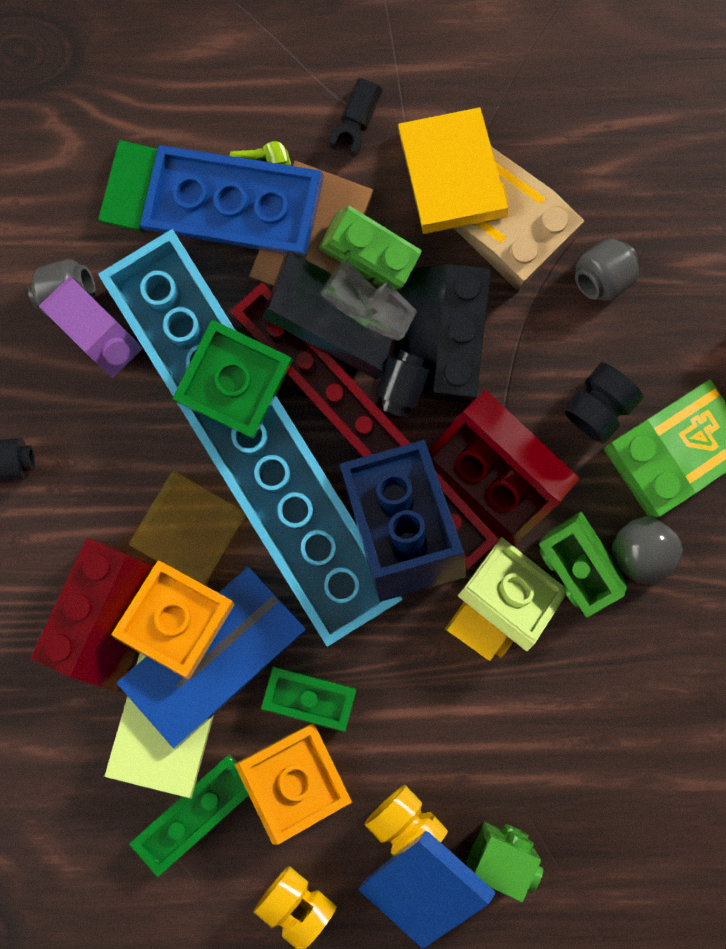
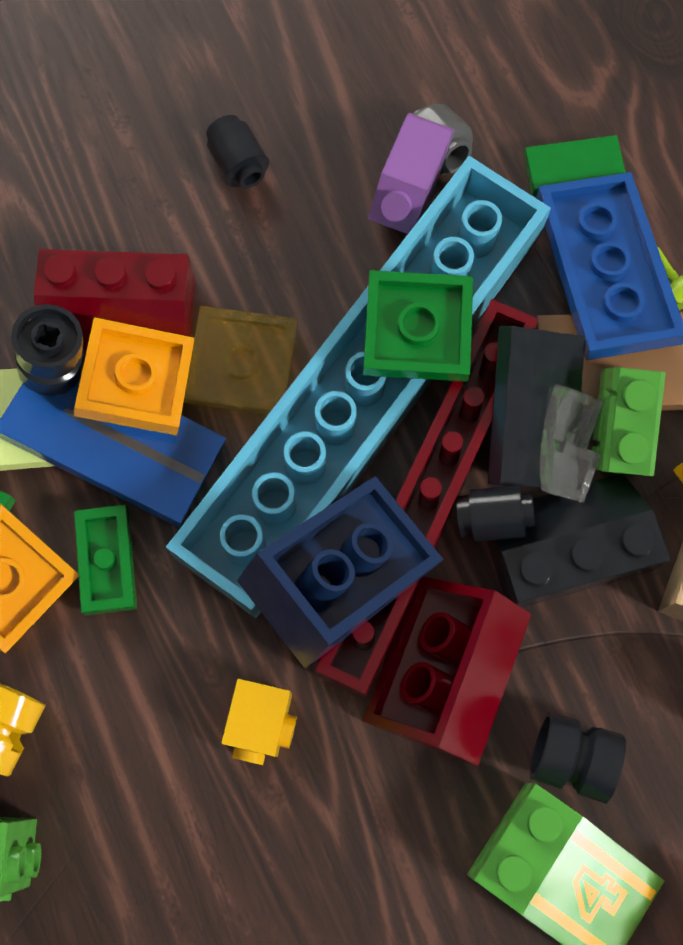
camera: 65 degrees right, 10 degrees down
yellowish green tile [458,537,566,651] -> none
bright green brick [539,511,628,618] -> none
dark grey hair [612,516,683,585] -> none
none -> black wheel [11,304,84,396]

